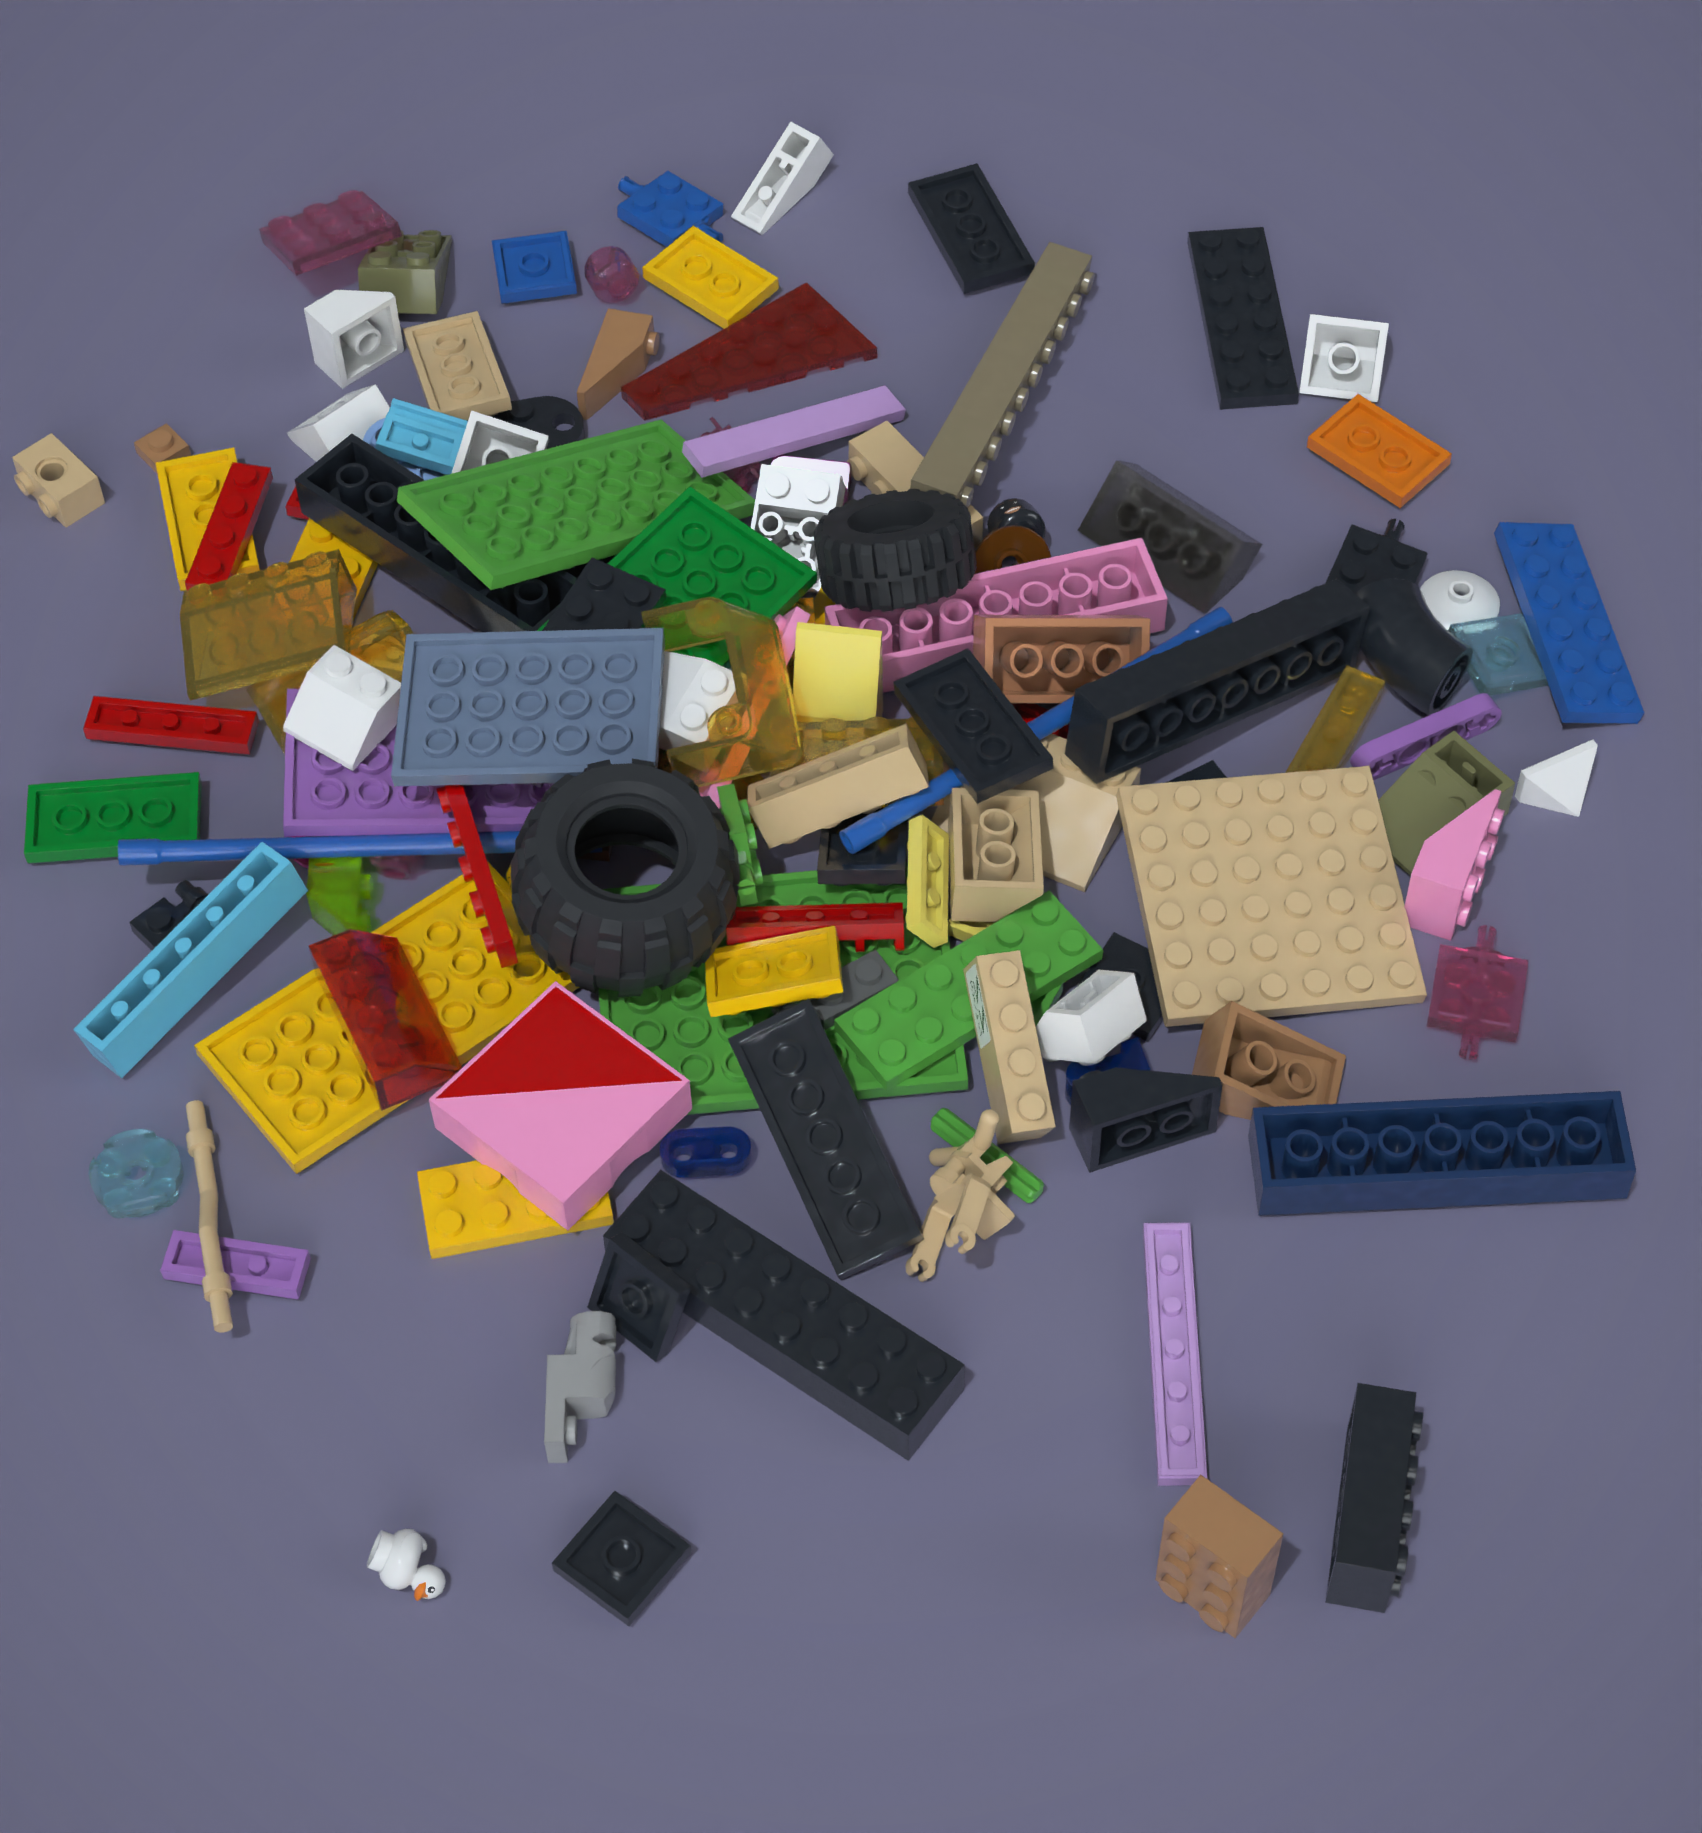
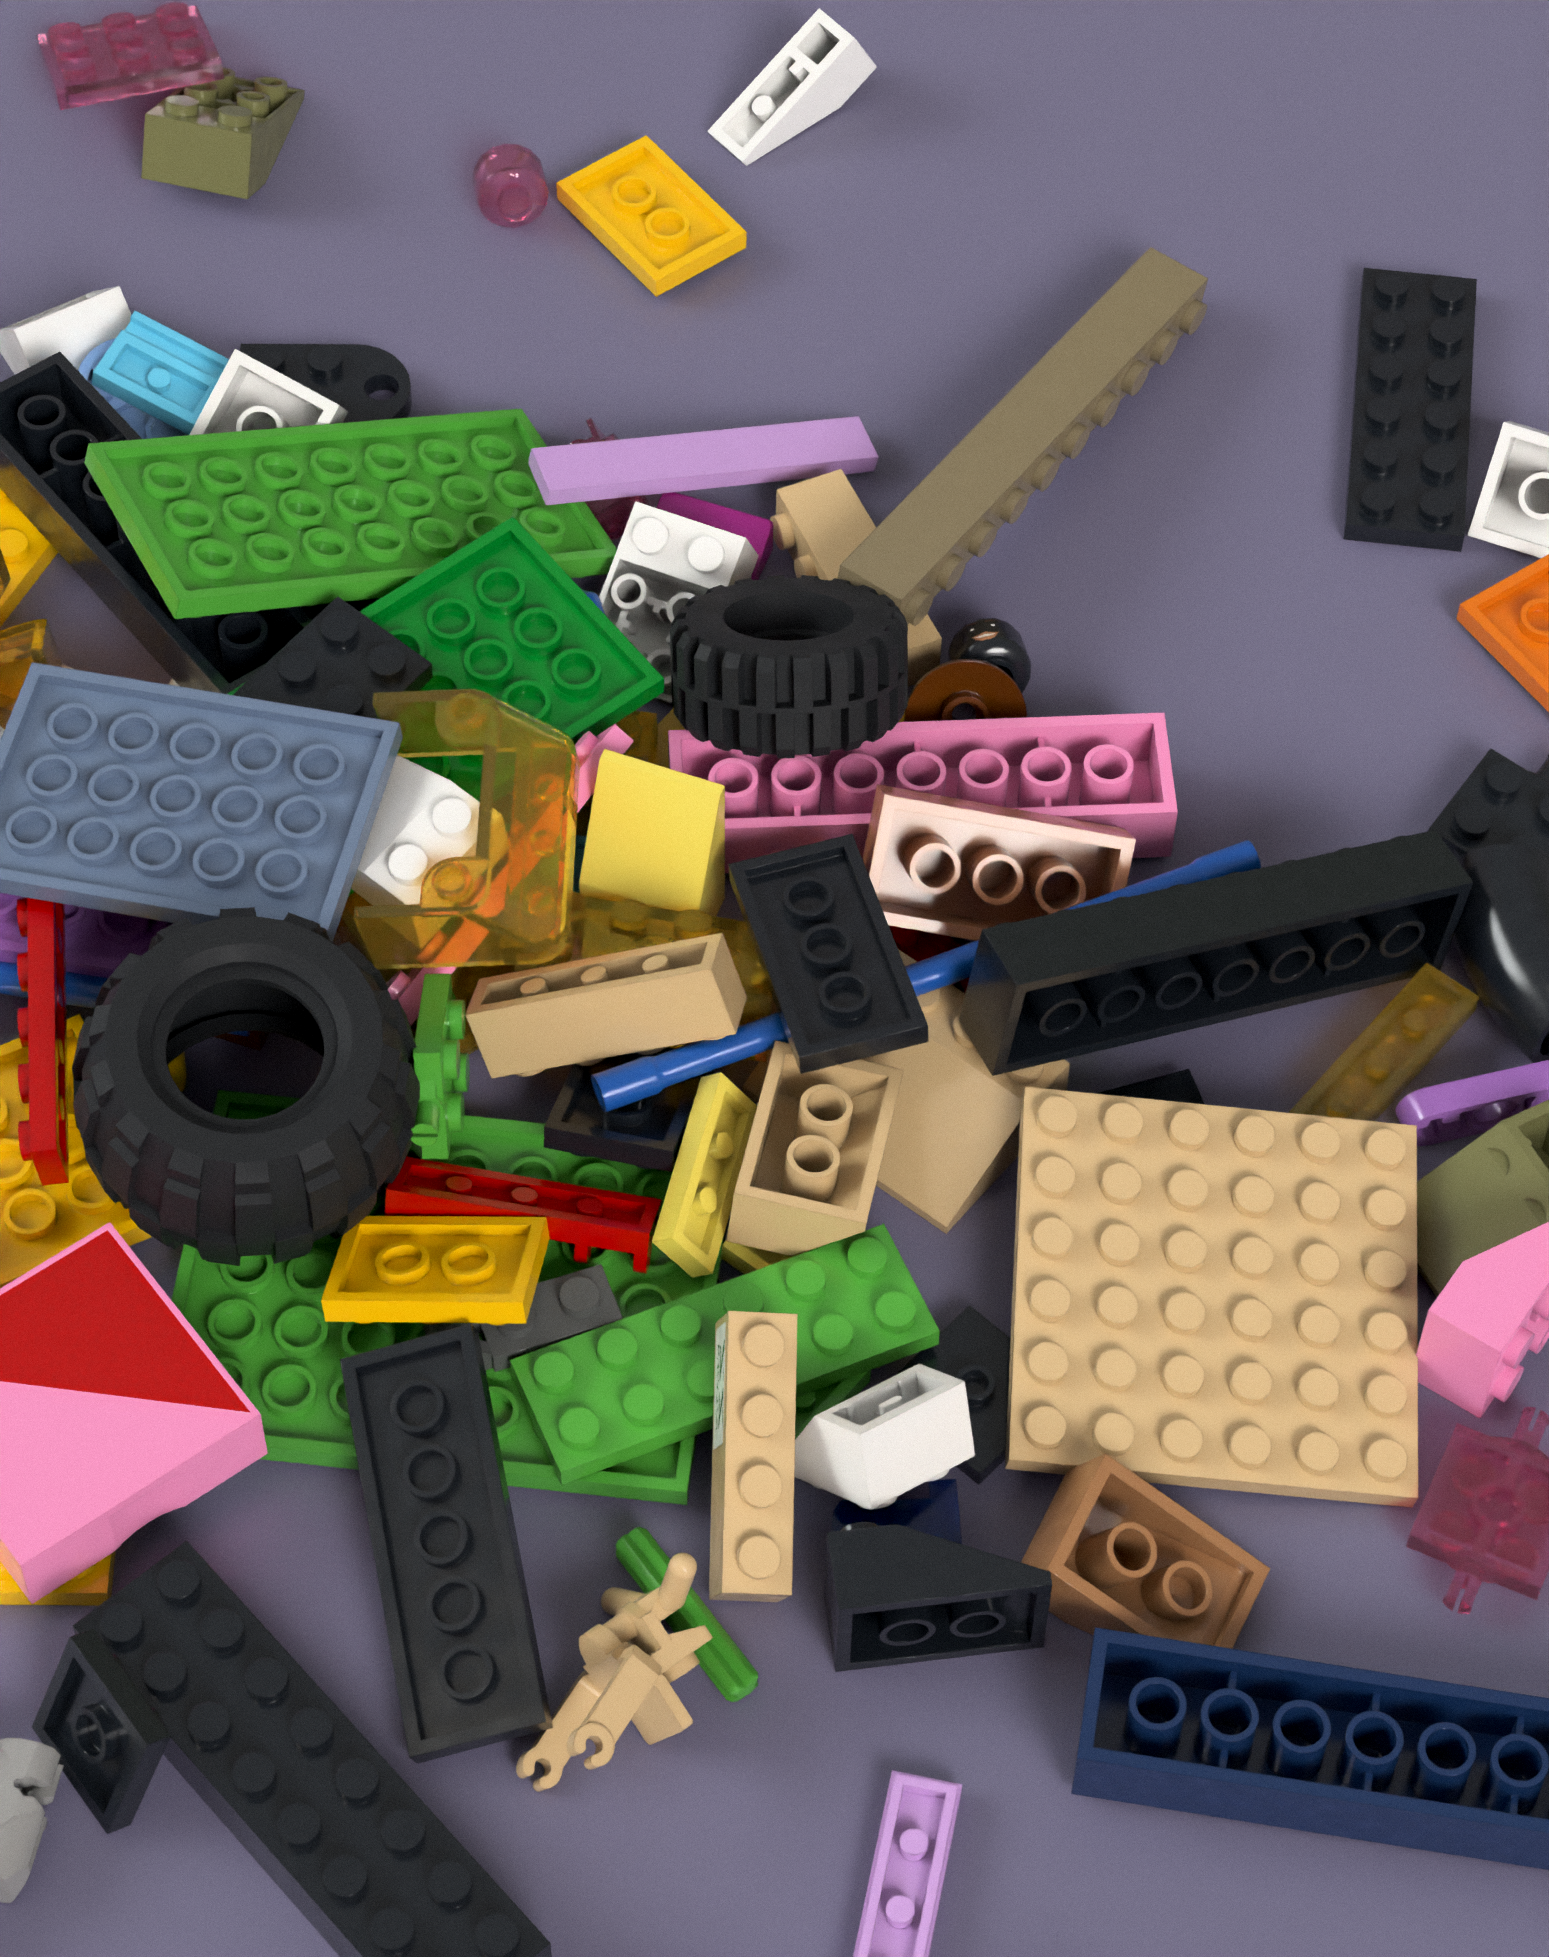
camera: 10 degrees right, 0 degrees up
white slope [304,290,404,389] -> none
tan plate [403,311,512,420] -> none
blue plate [492,231,577,304] -> none
medium nougat slope [577,308,660,420] -> none
blue plate [617,170,724,247] -> none
clear red wing [621,282,877,421] -> none
clear blue plate [659,1126,752,1178] -> none
black plate [908,163,1035,294] -> none
clear smoke slope [1078,460,1263,613] -> none

